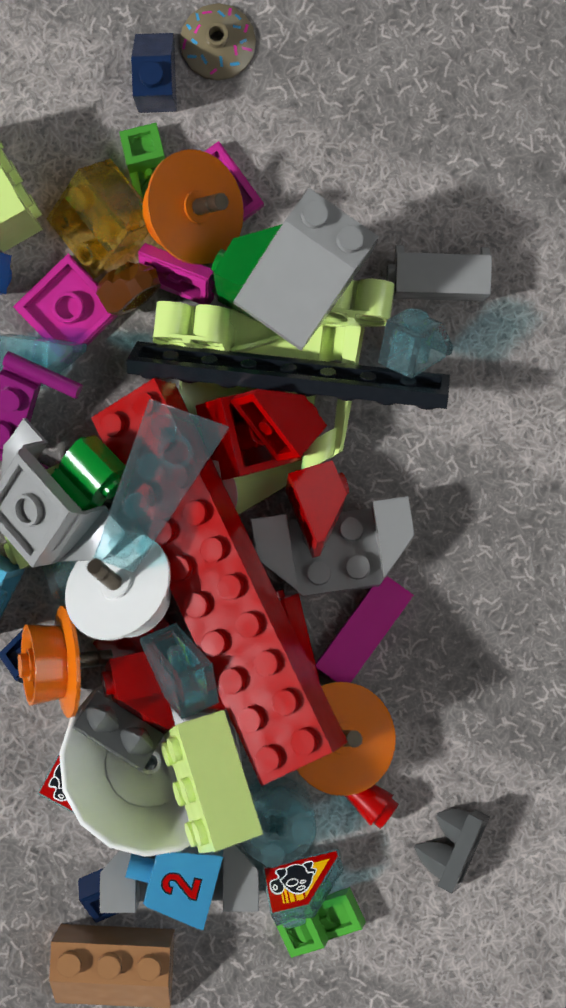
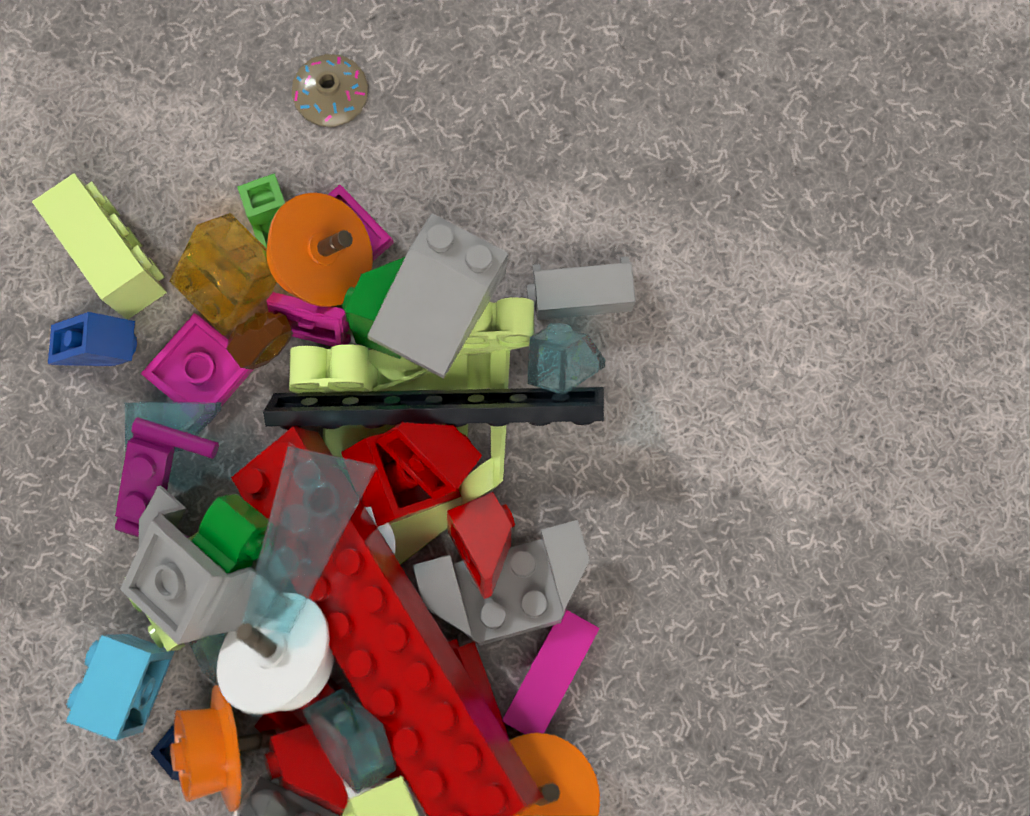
camera: 10 degrees left, 10 degrees down
dark blue slope [131,33,177,113] -> none

